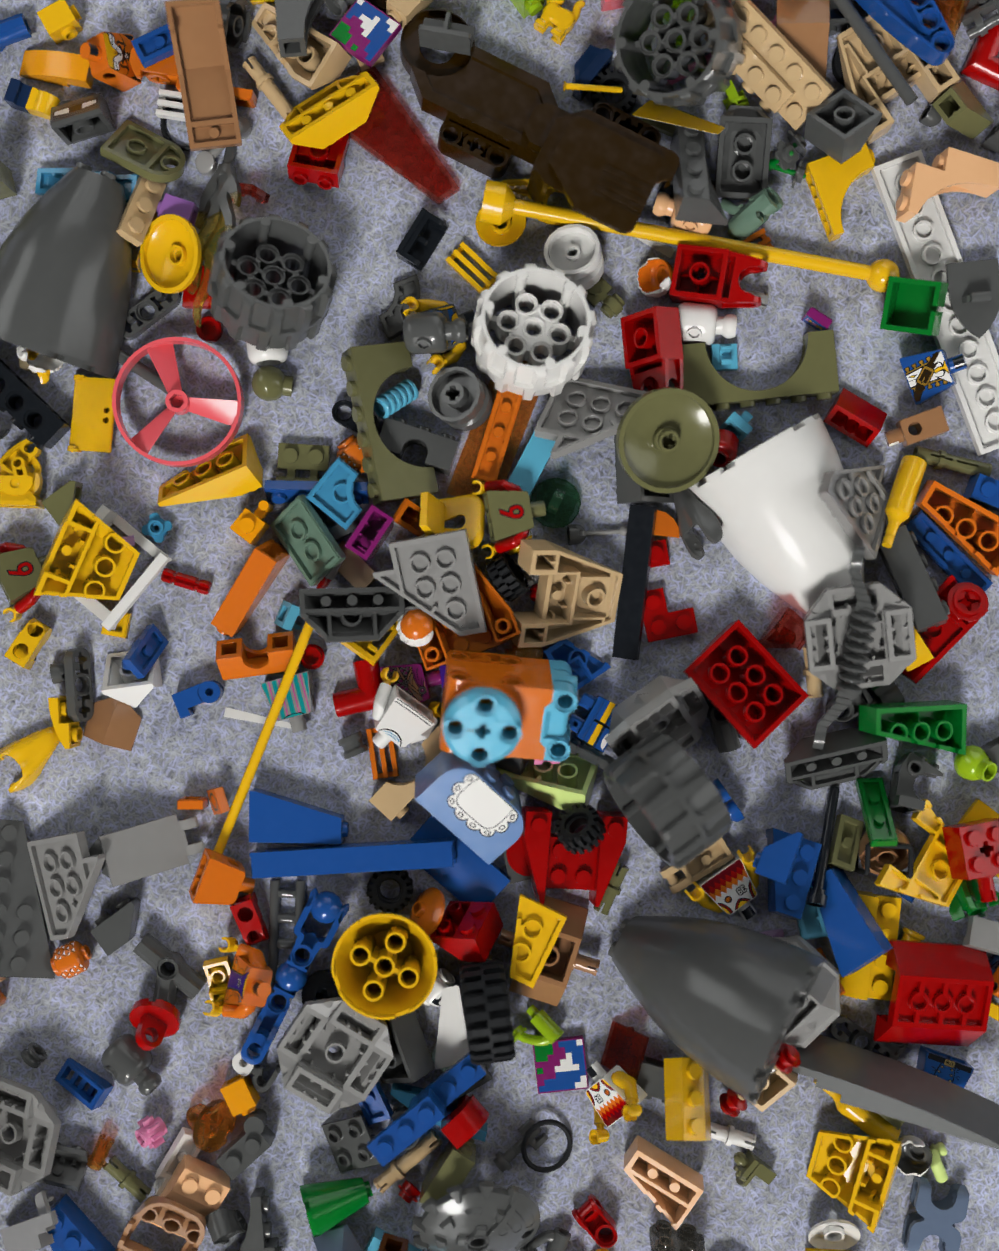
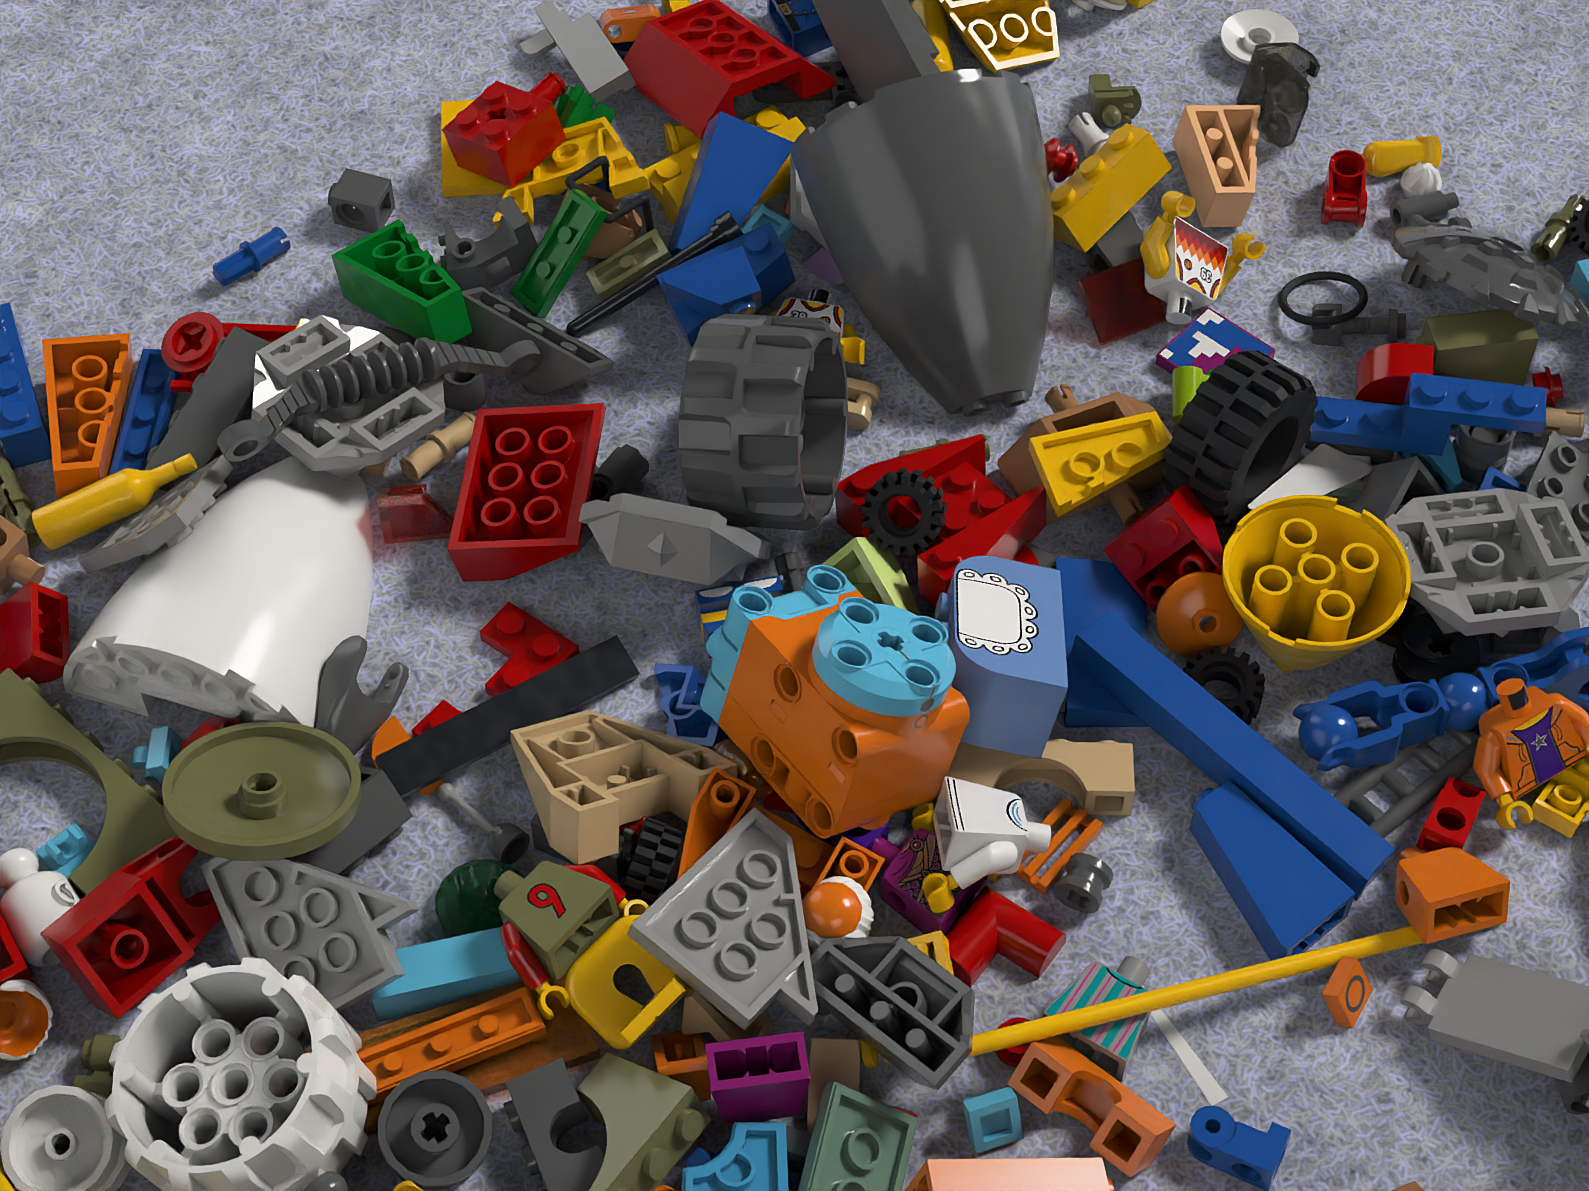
camera: 135 degrees left, 35 degrees down
orange tile [177,796,208,810] -> none
lime piece [953,745,997,782] -> none

